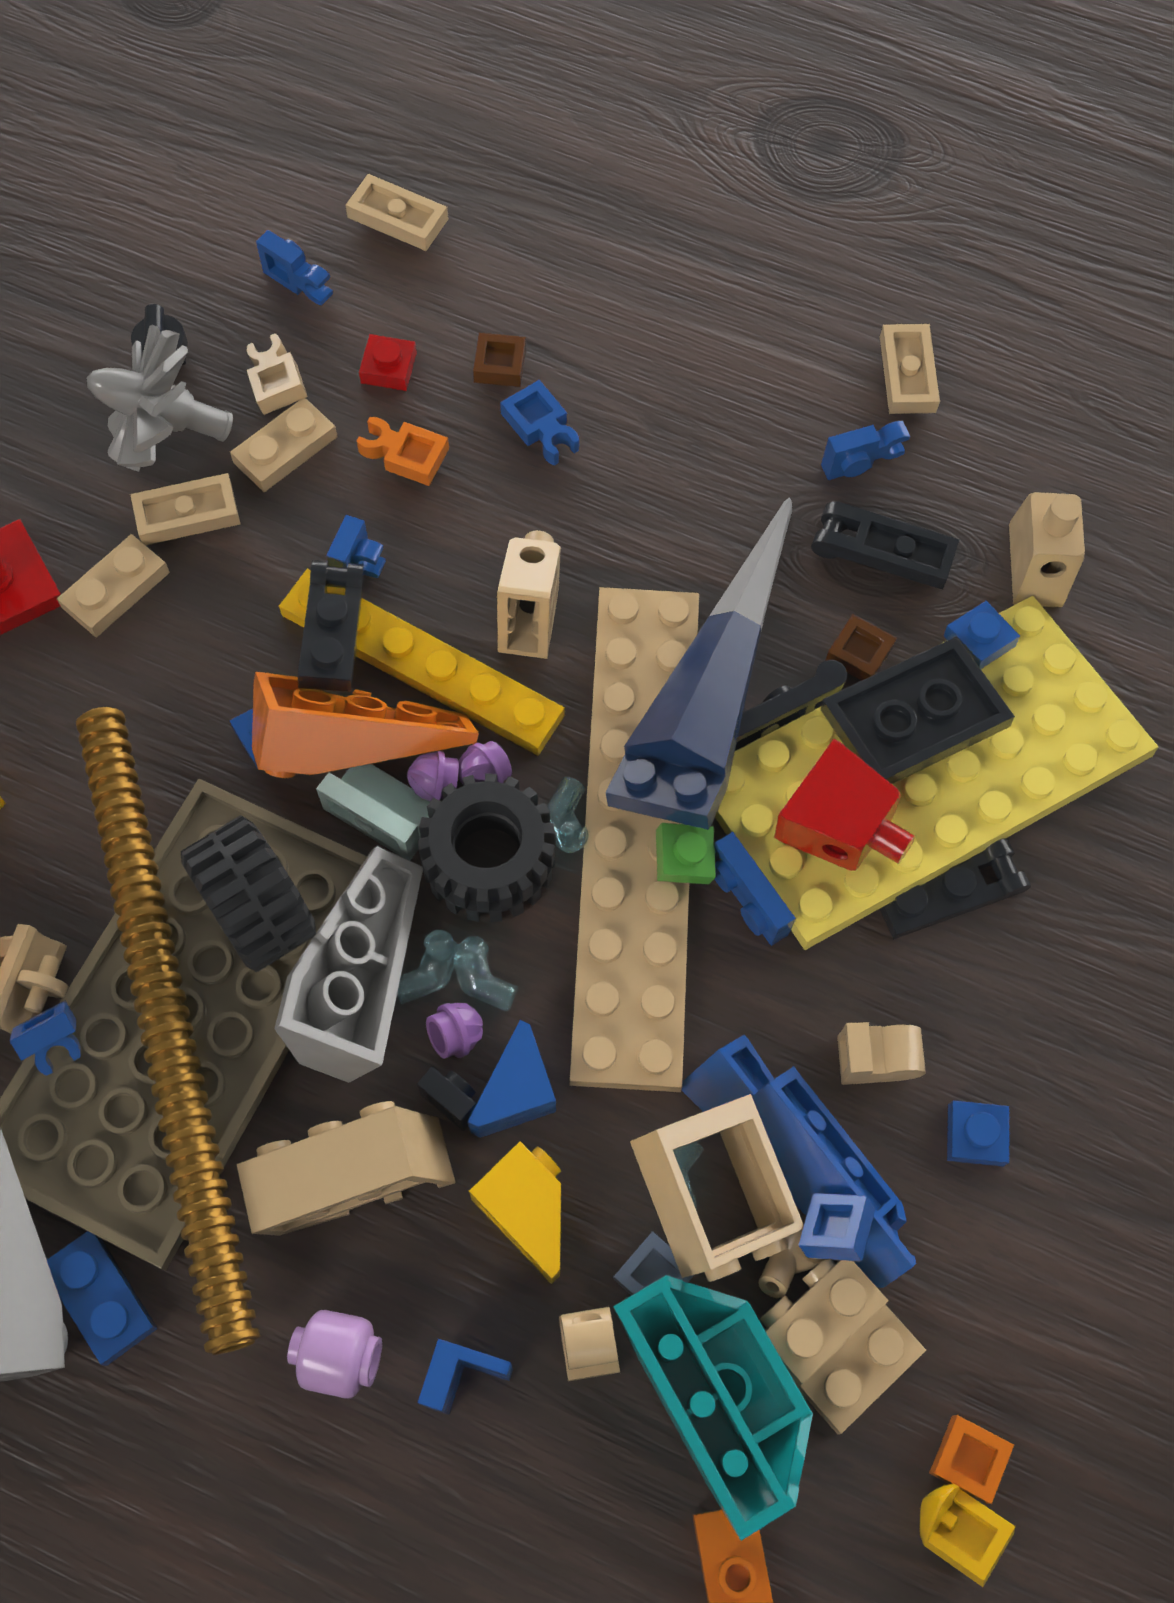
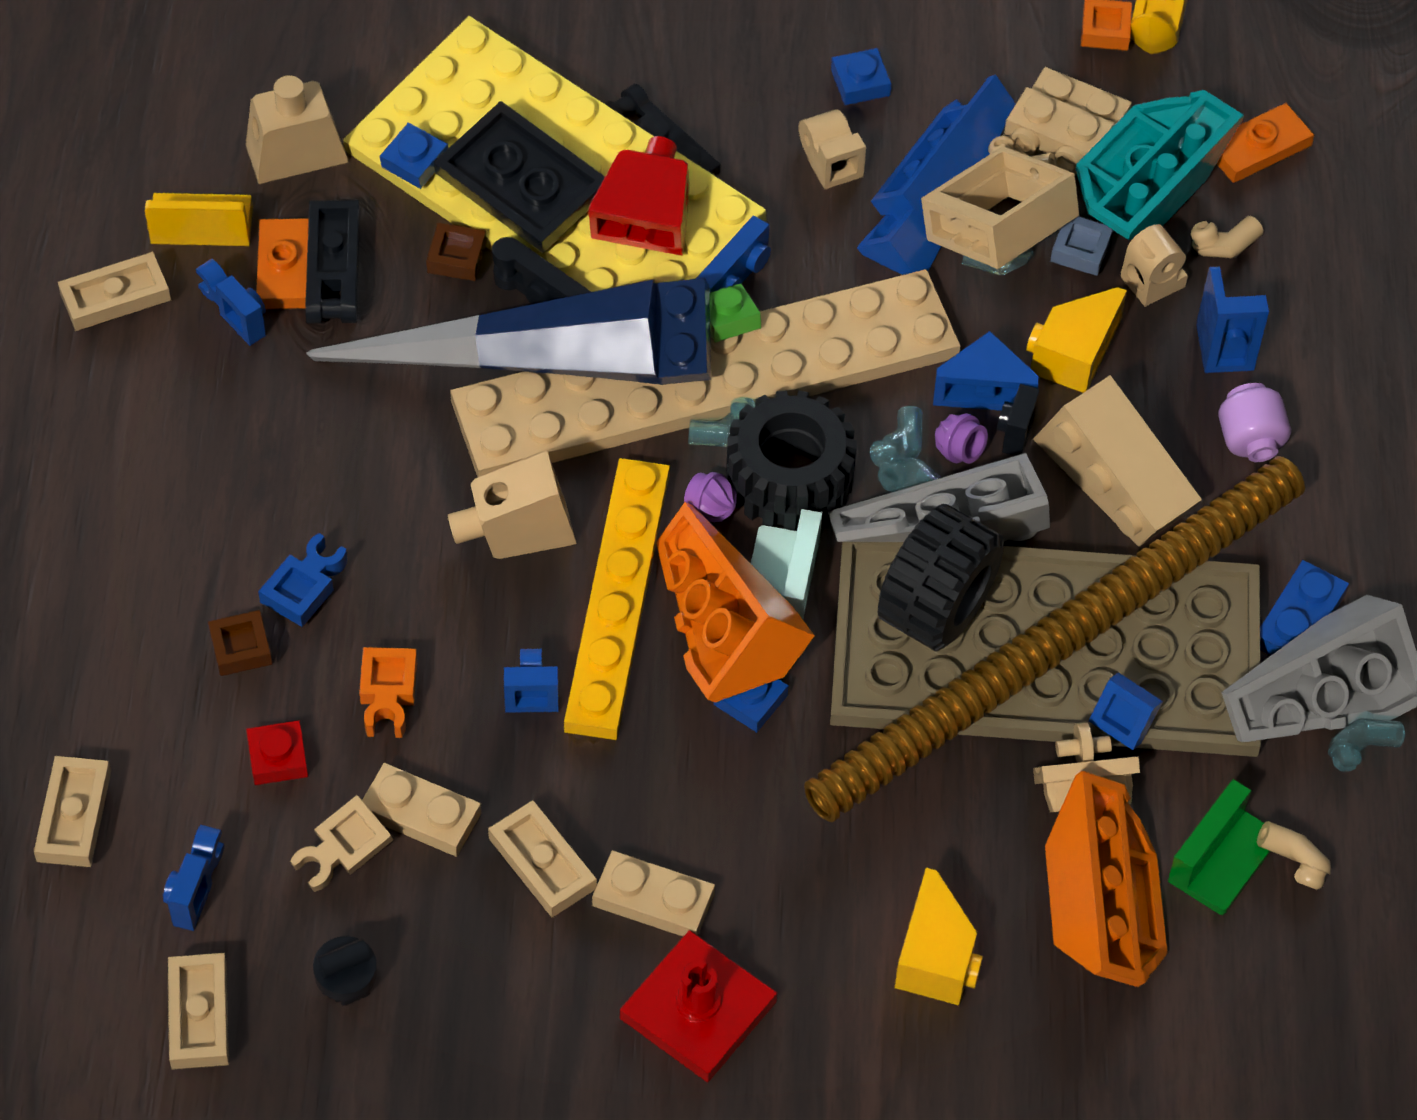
camera: 110 degrees left, 10 degrees down
light grey piece [87,325,233,472] -> none
black plate [298,560,364,692] -> none
medium lavender plate [407,751,459,801] -> none
plate [798,1193,875,1262] -> none
none -> yellow panel [145,193,253,246]
none -> tan plate [168,953,229,1069]
none -> orange plate [256,219,309,309]
none -> tan arm [1191,216,1263,258]

